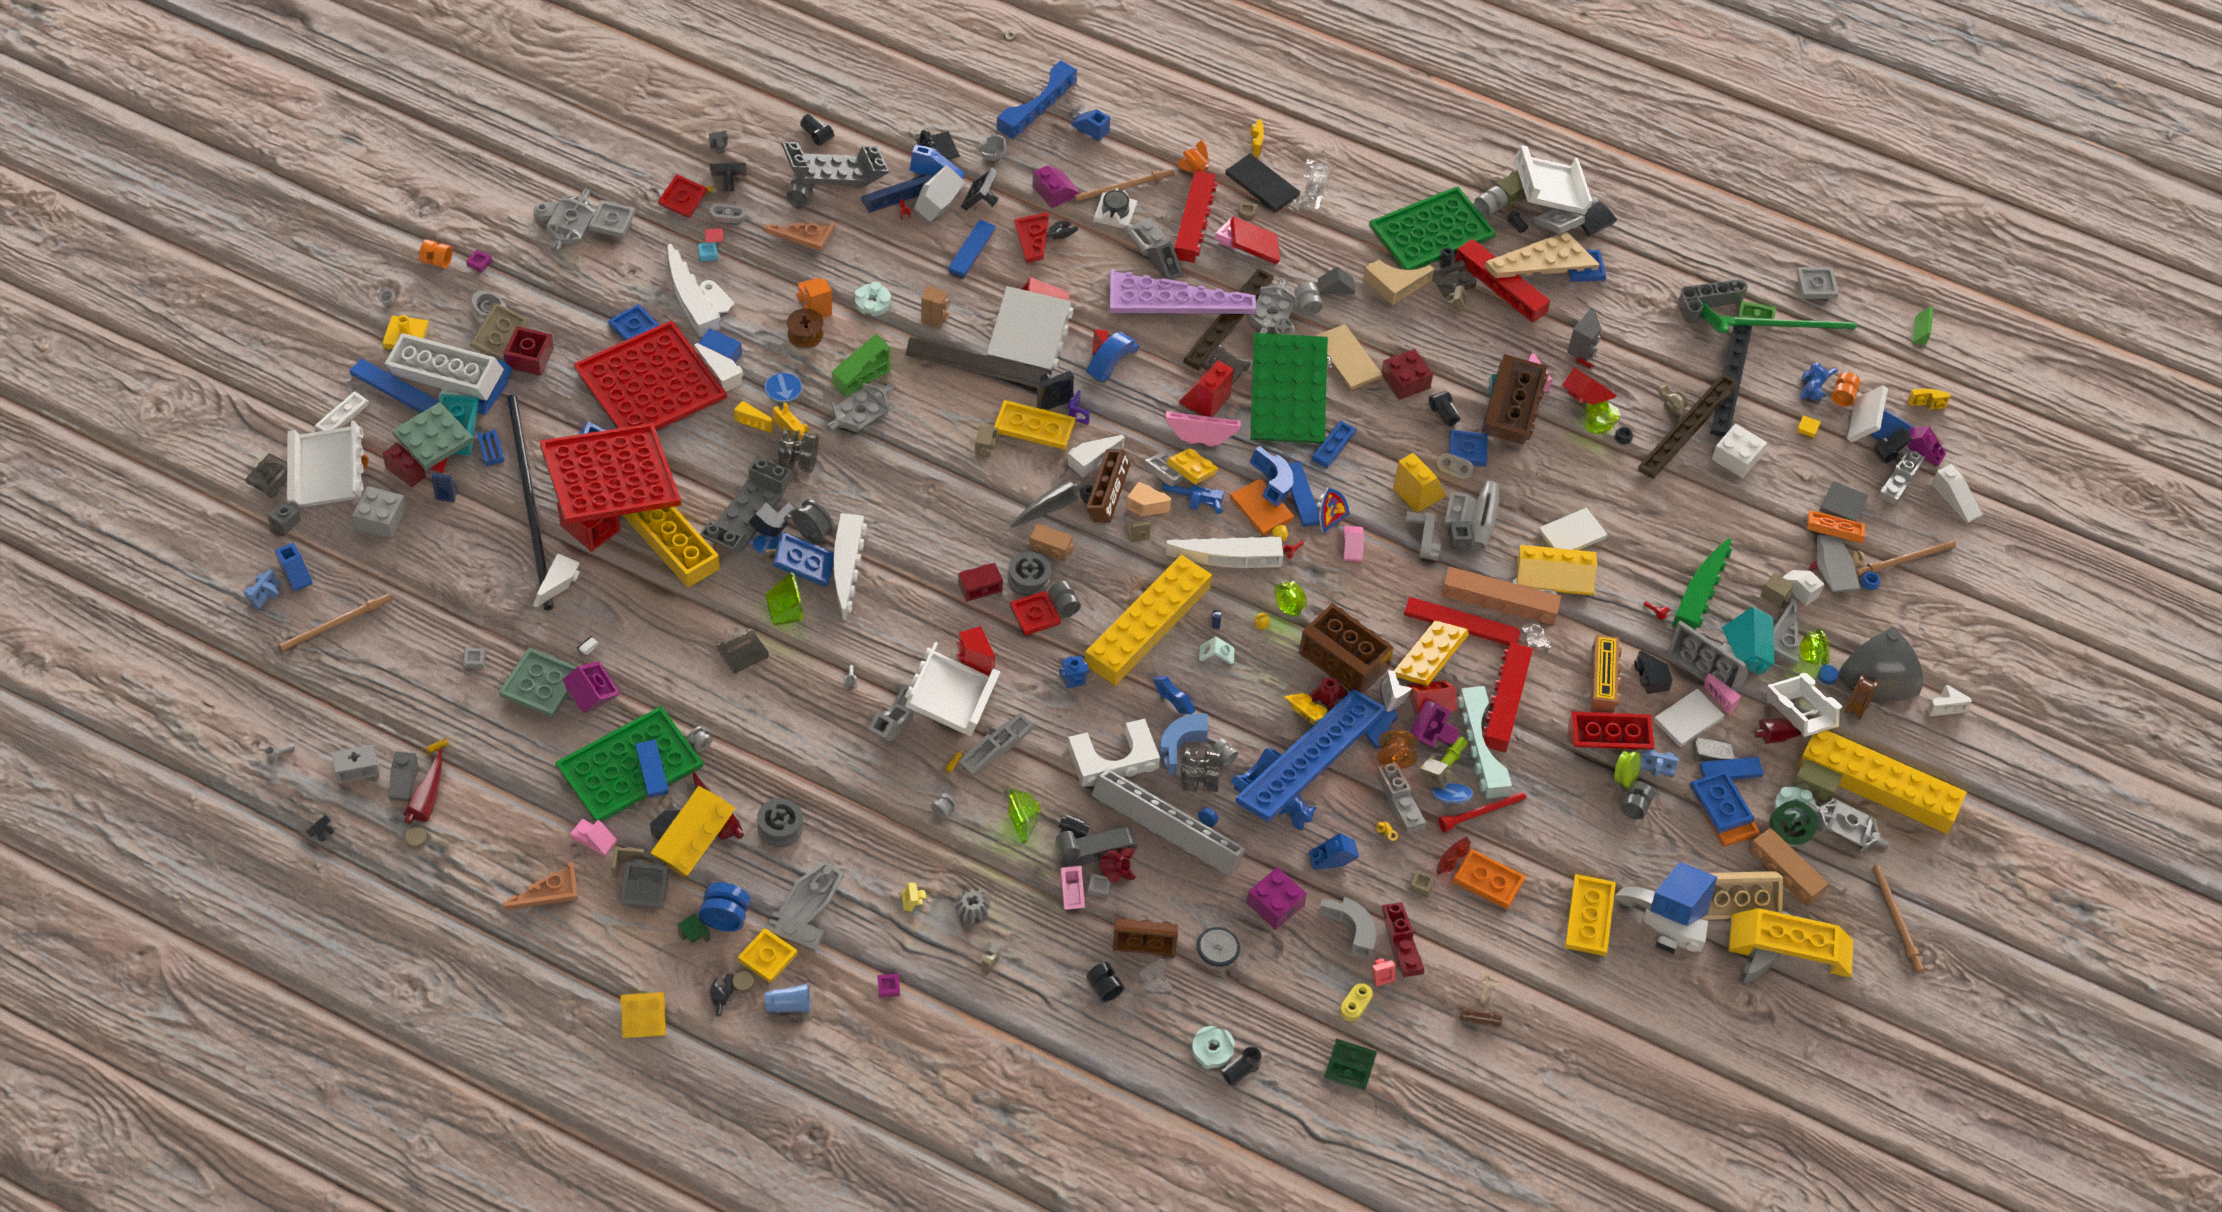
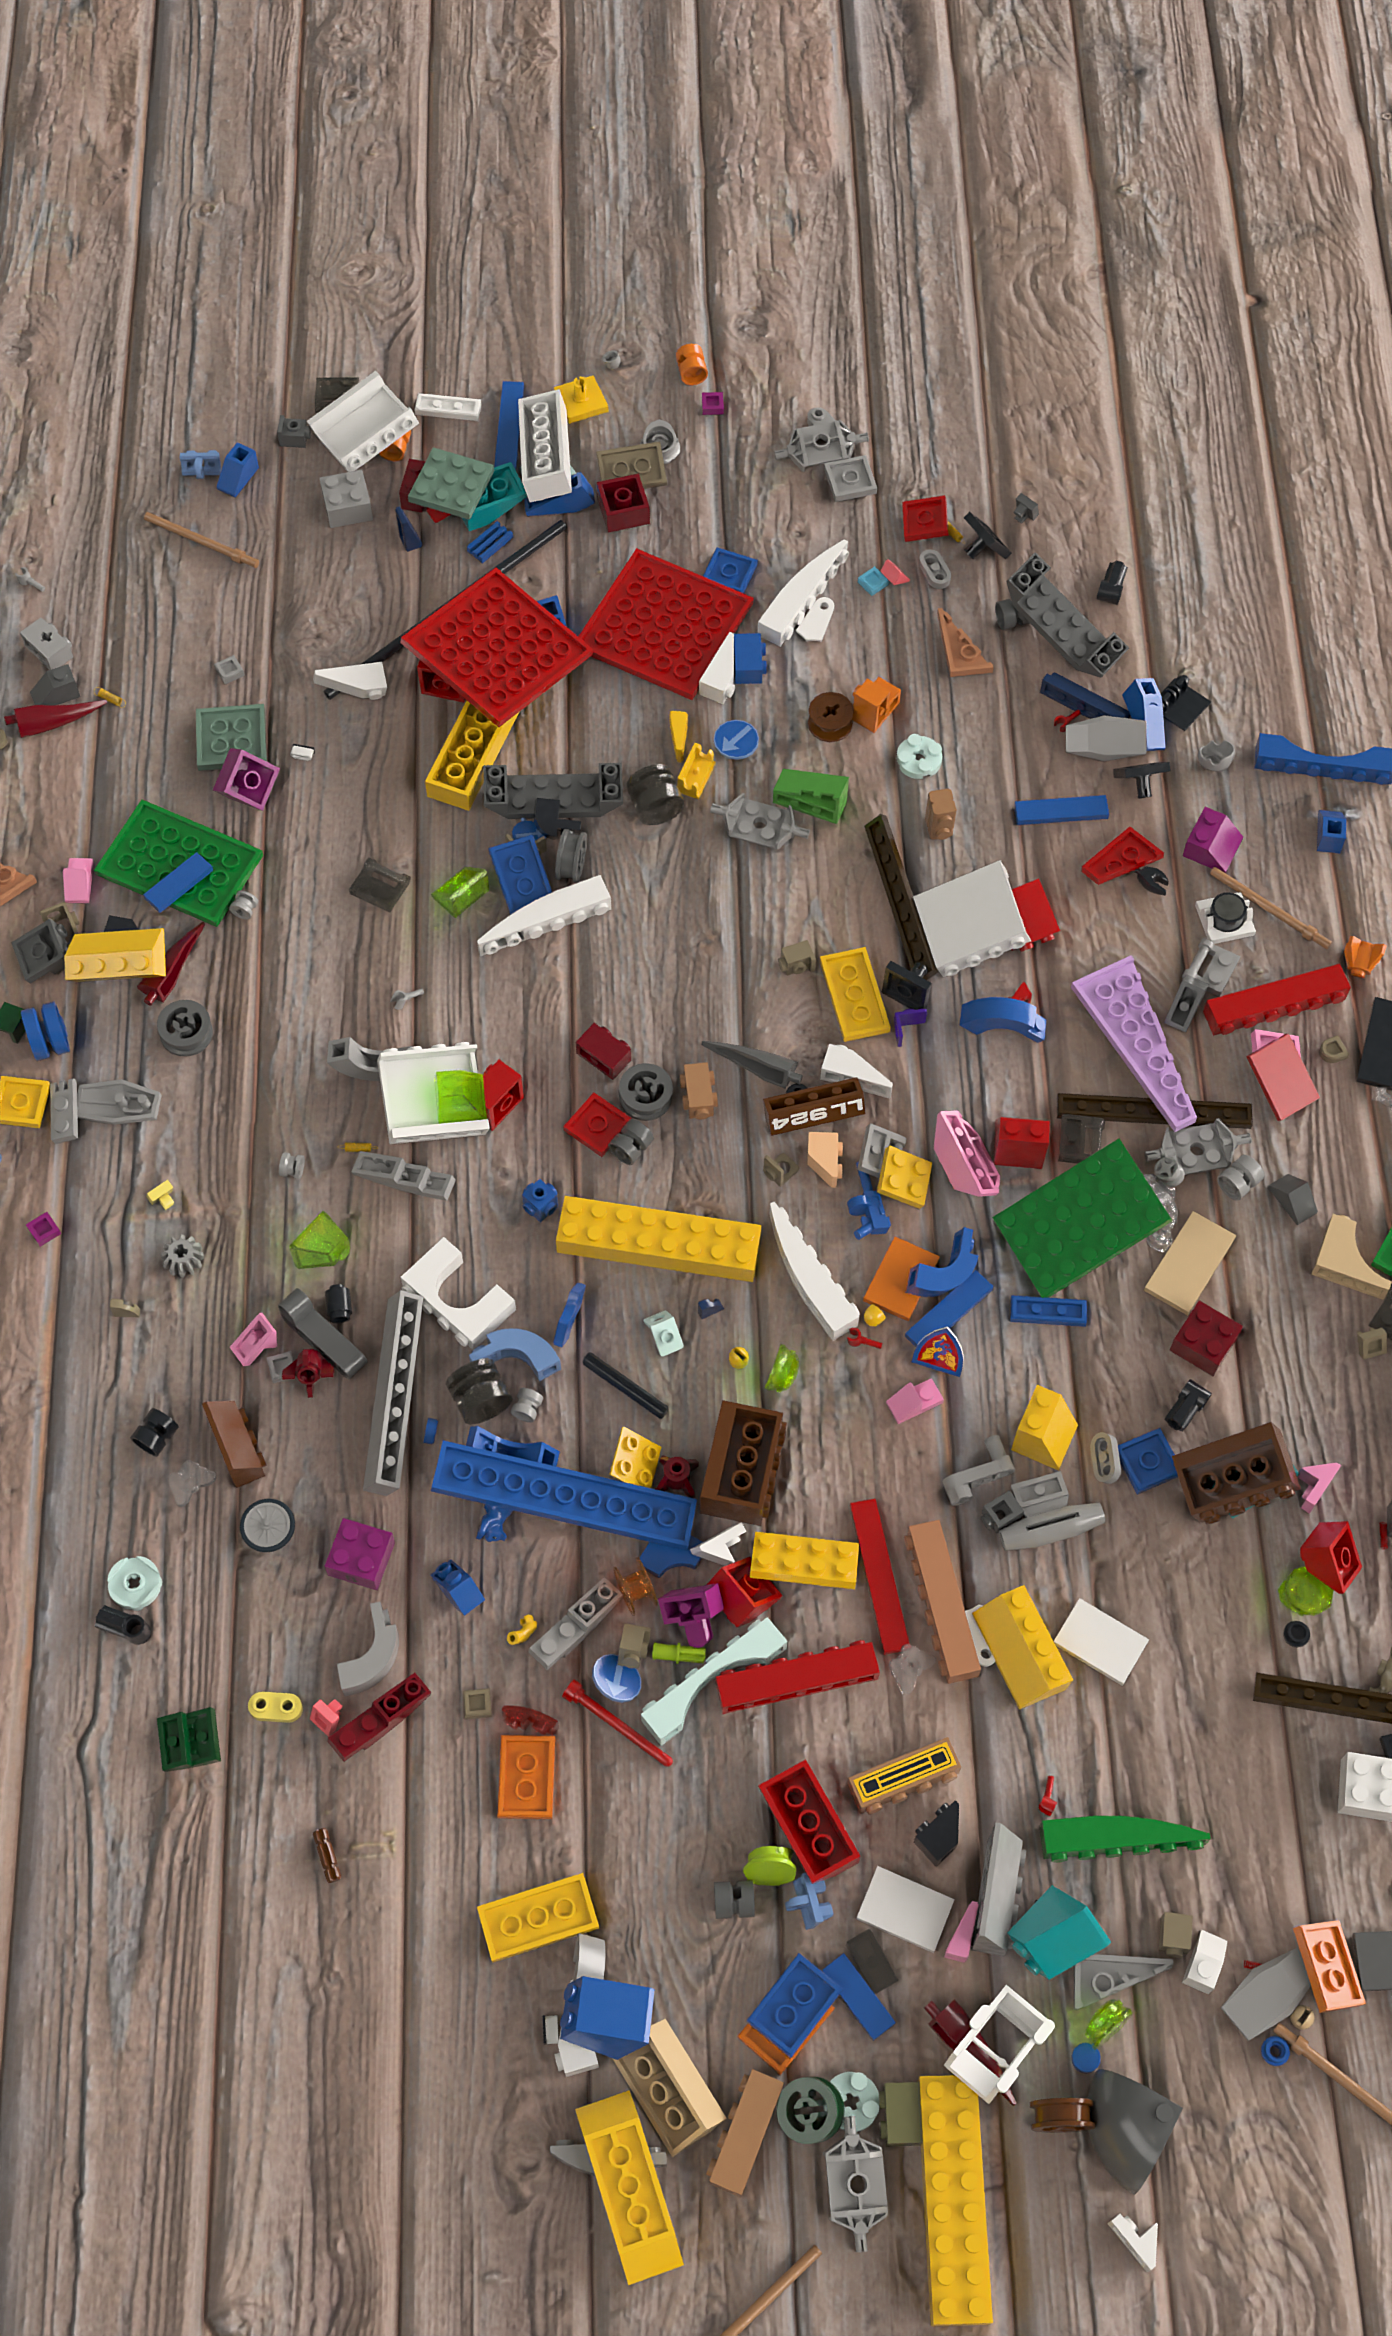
camera: 65 degrees right, 10 degrees up
none -> clear neon green slope [434,1070,487,1124]
none -> black axle [583,1352,668,1419]

